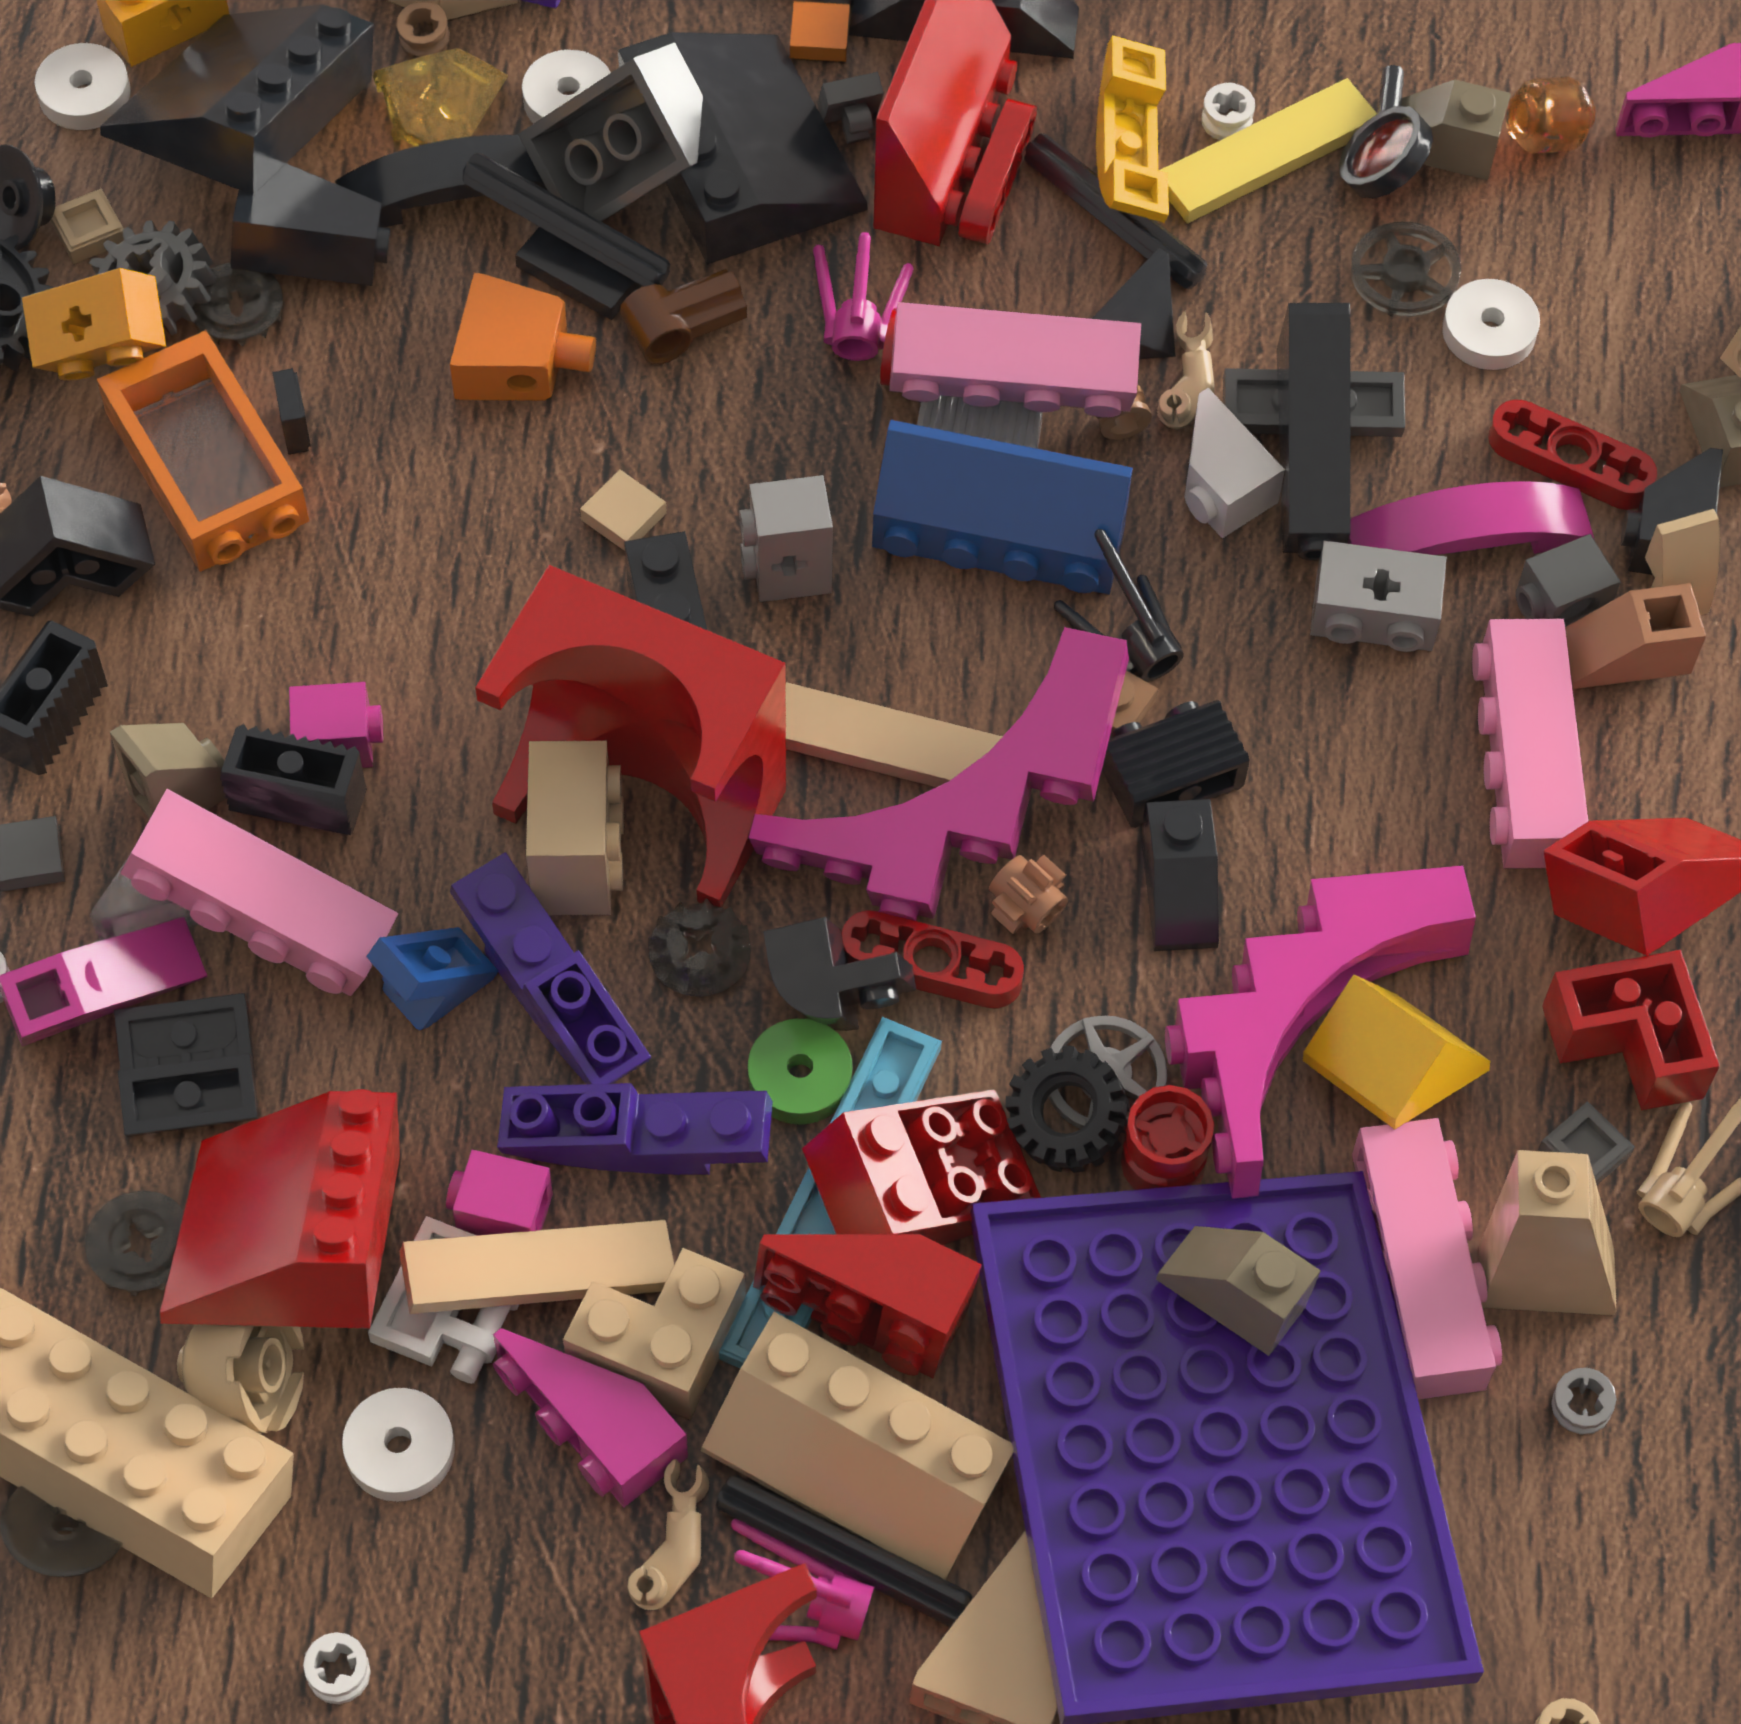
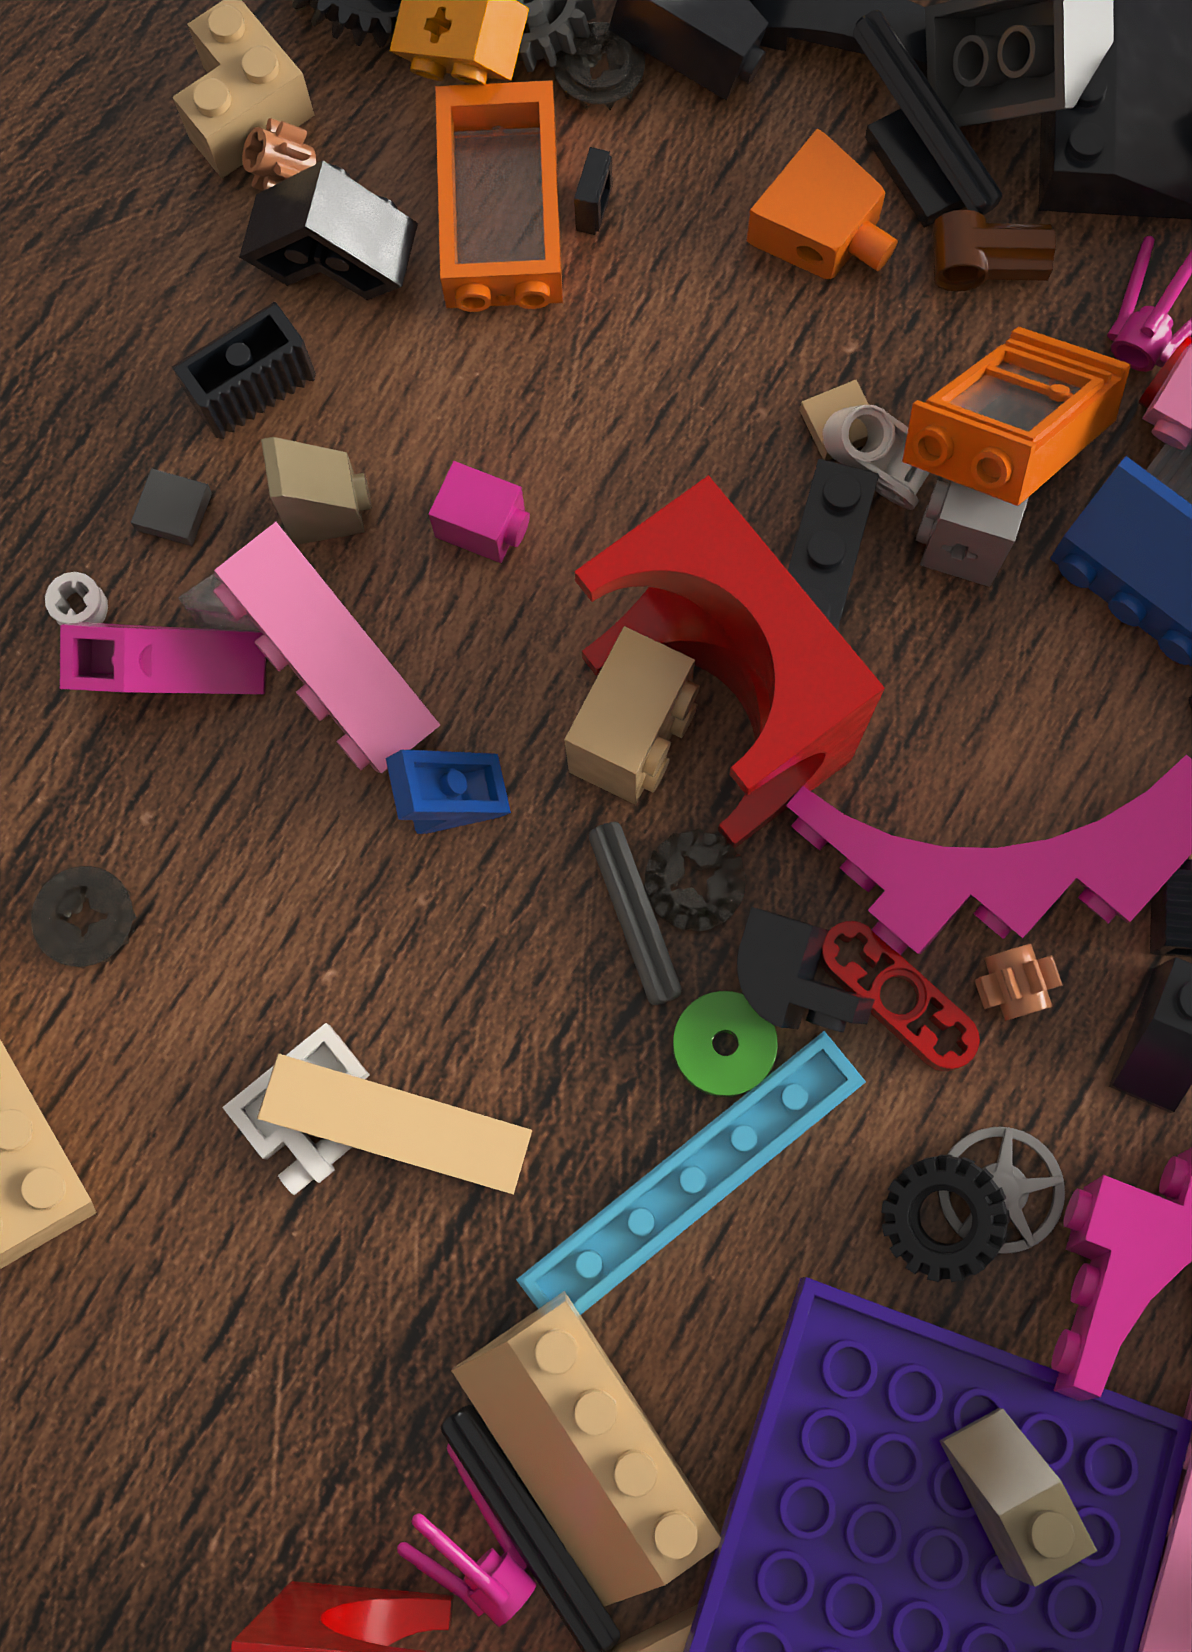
camera: 35 degrees right, 15 degrees up
black slope [114,993,258,1137] -> none
red slope [160,1089,400,1328] -> none
tan cylinder [177,1324,304,1434] -> none
black brick [220,724,367,835] -> none
white bush [303,1632,371,1704] -> none
white piece [343,1388,455,1502] -> none
dark pink brick [446,1150,553,1236] -> none
dark purple slope [450,852,651,1084] -> none
dark pink slope [493,1328,688,1508] -> none
dark purple slope [497,1083,773,1175] -> none
tan brick [563,1248,746,1420] -> none
tan arm [627,1459,709,1610] -> none
red slope [753,1234,982,1379] -> none
tan tile [786,682,1003,787] -> none
red slope [802,1090,1041,1245] -> none
red wheel [1121,1085,1215,1190] -> none
none -> dark grey axle [589,821,682,1005]
none -> white piece [823,405,930,510]
none -> orange door [902,326,1131,506]

